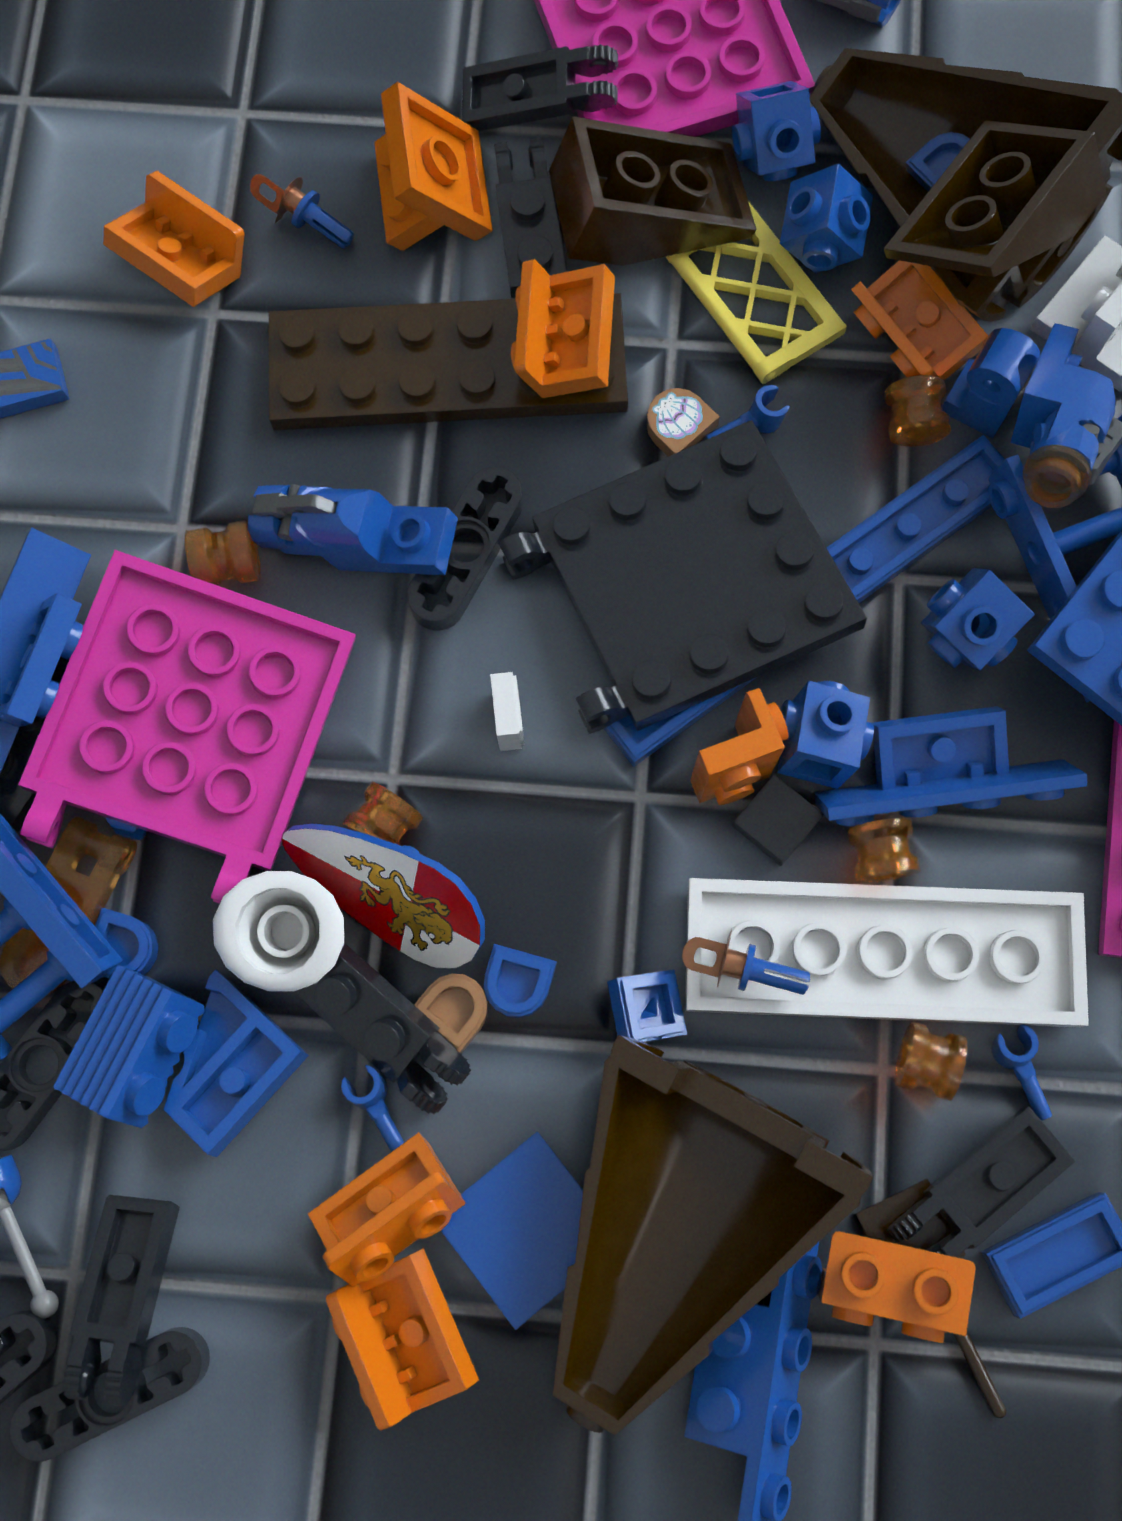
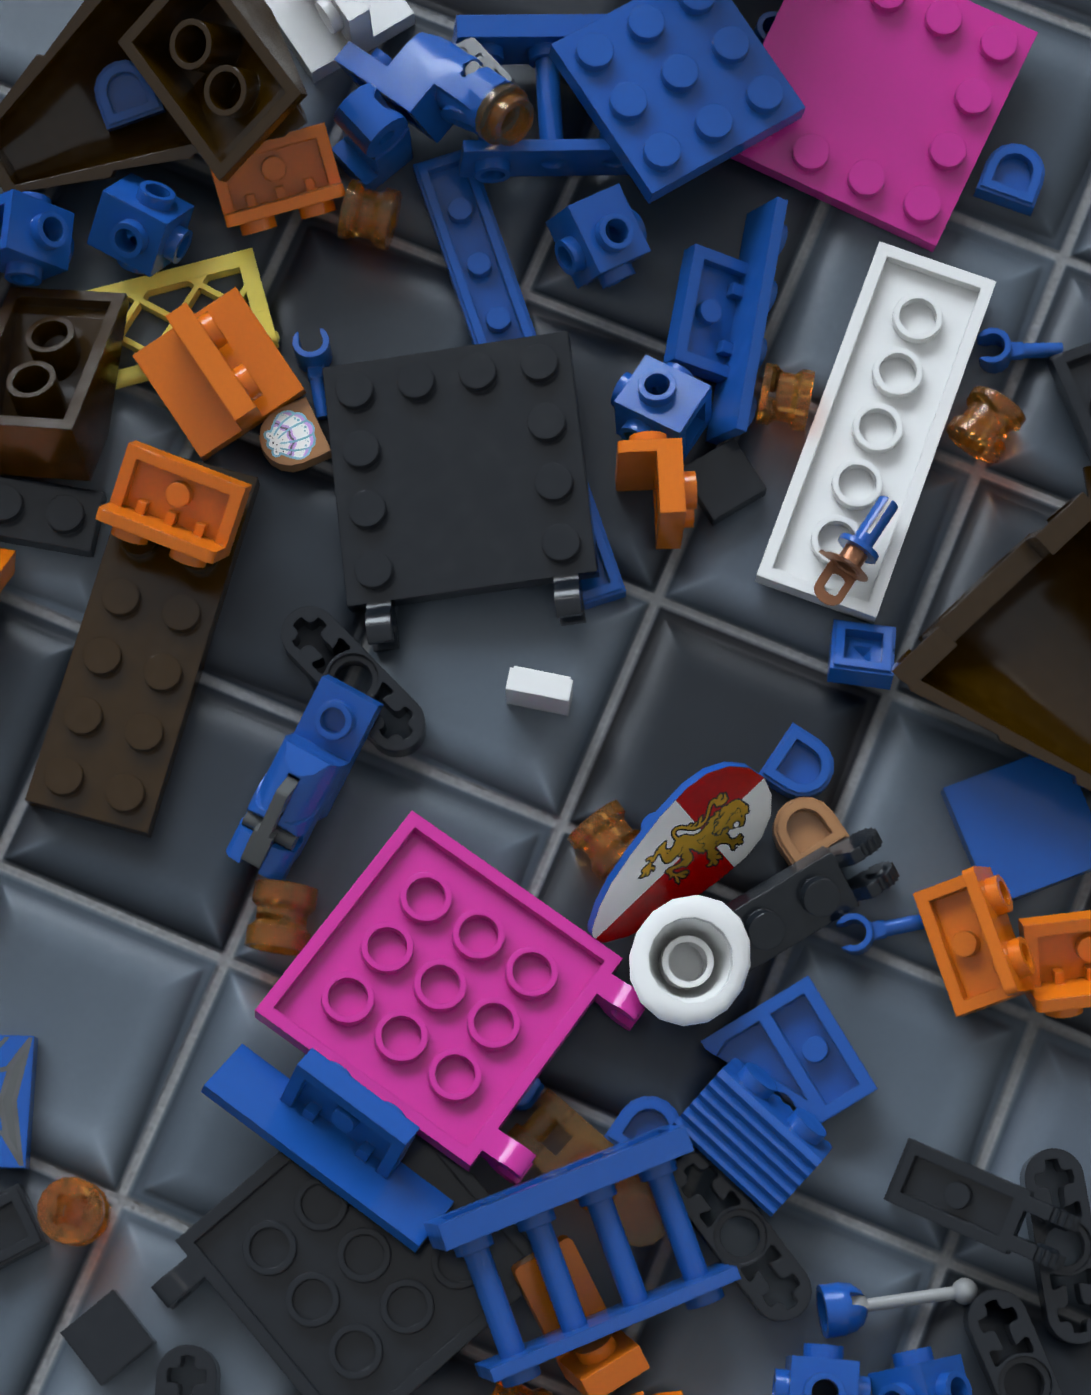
camera: 75 degrees left, 0 degrees up
none -> orange bracket [132,287,306,461]

